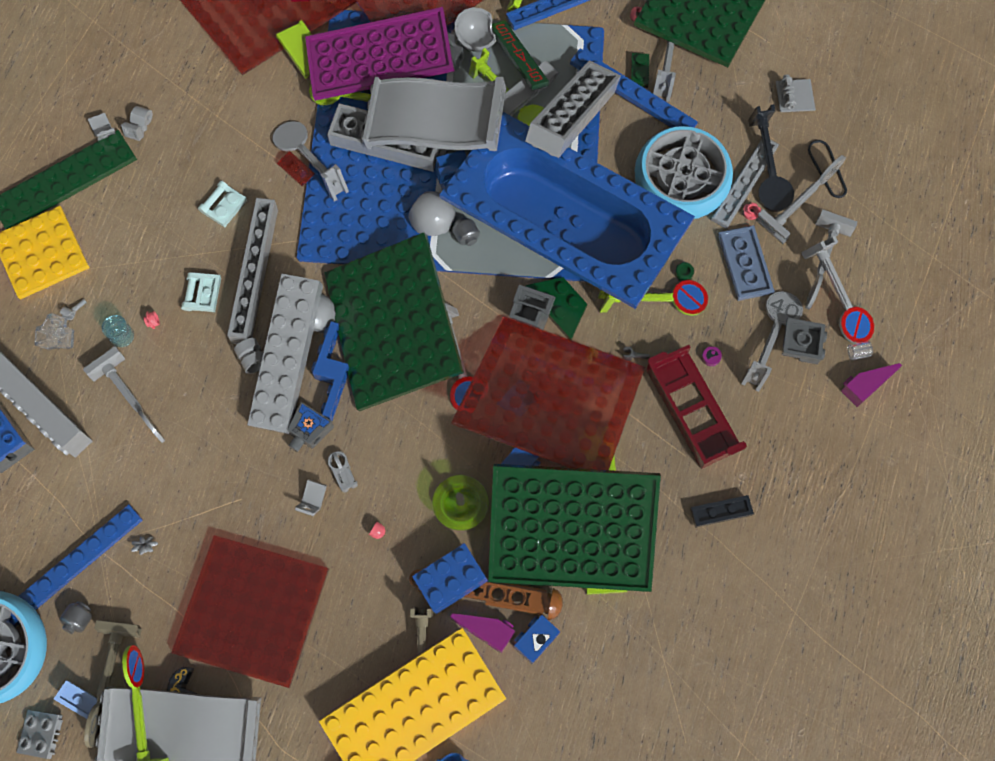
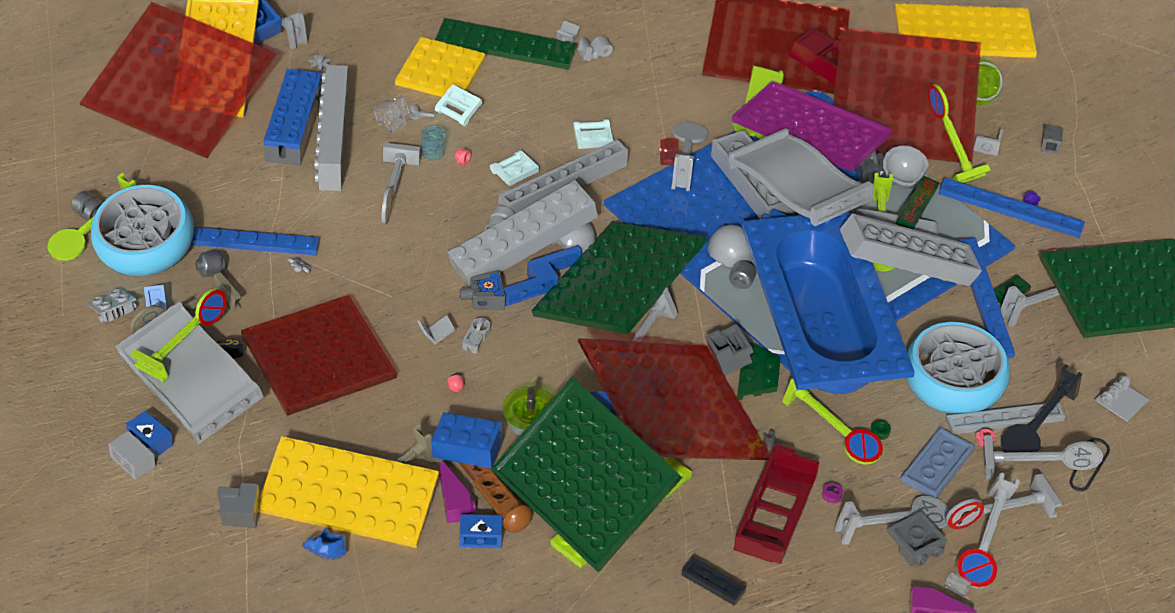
camera: 45 degrees right, 25 degrees down
none -> light aqua plate [435,85,482,126]

